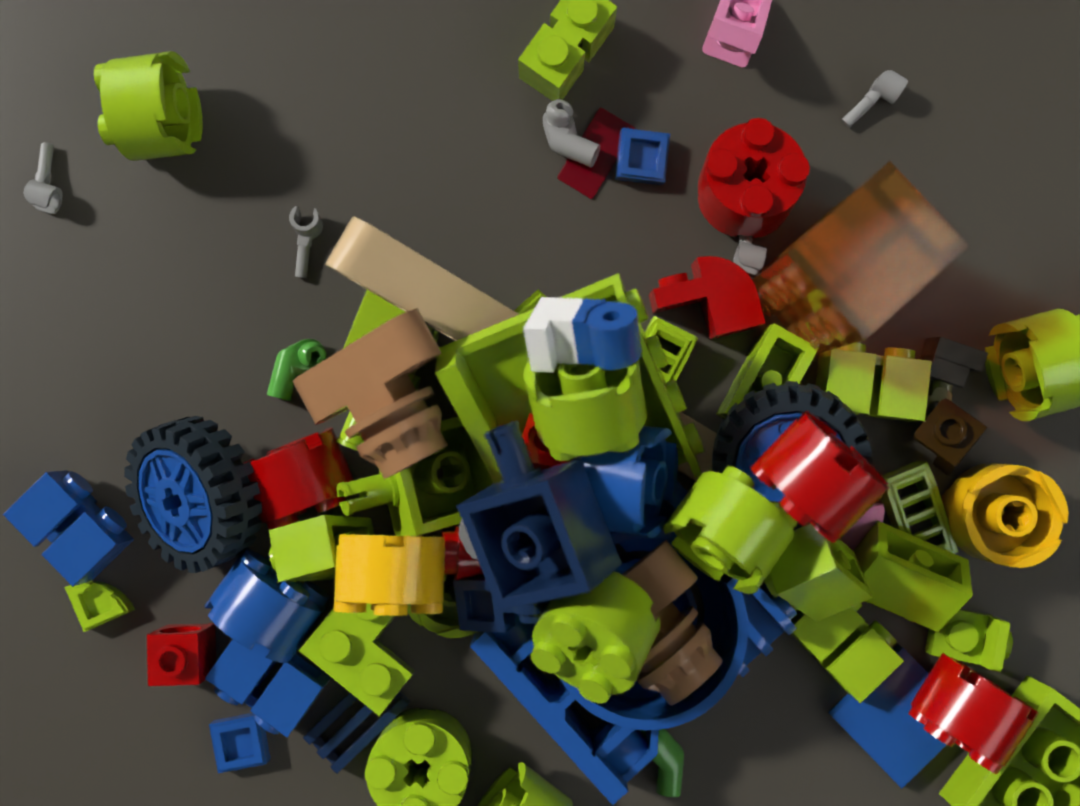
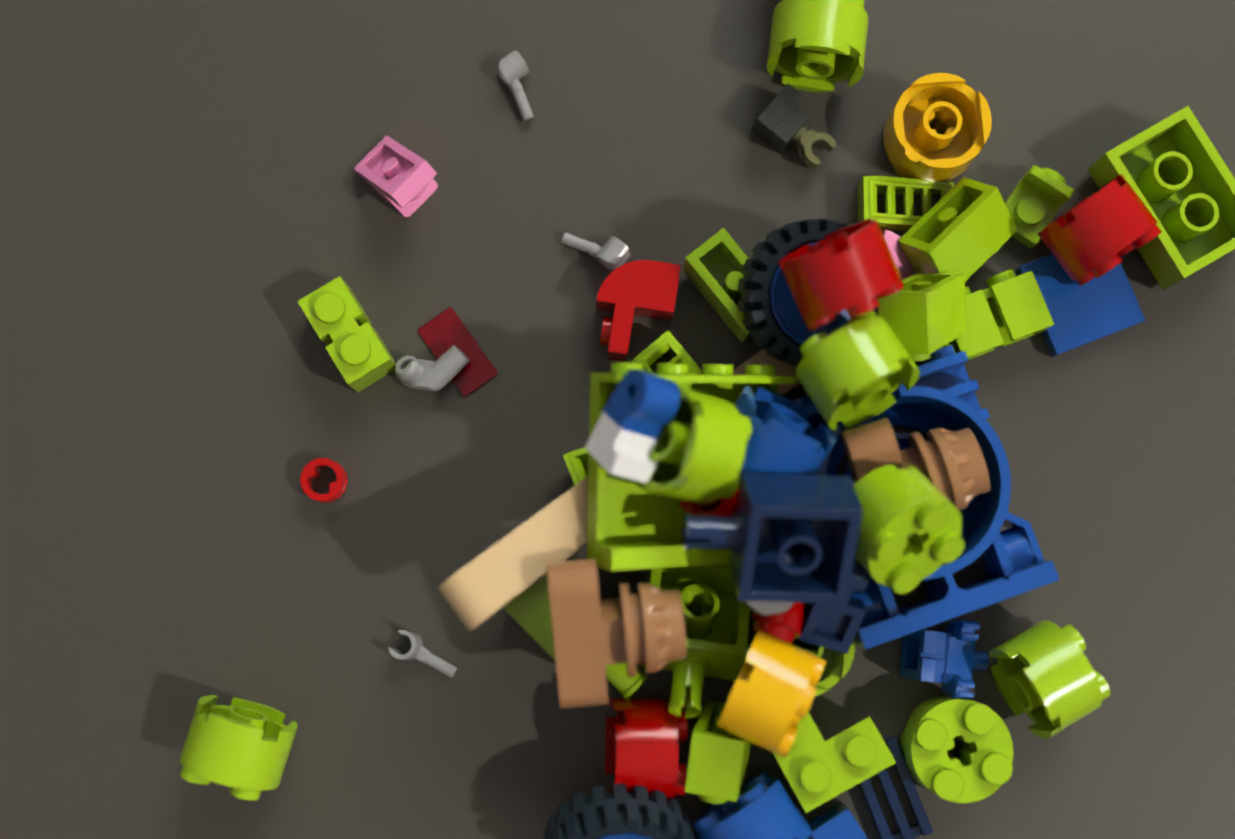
camera: 80 degrees left, 5 degrees down
bright green arm [266,339,327,401] -> none
blue tile [615,128,671,185] -> none
bright green arm [640,729,684,797] -> none
red brick [698,118,810,238] -> none
clear orange brick [752,161,968,354] -> none
lime piece [815,341,932,422] -> none
dark brown bracket [914,398,988,476] -> none
none -> red bush [300,458,348,503]
none -> blue piece [899,620,989,700]

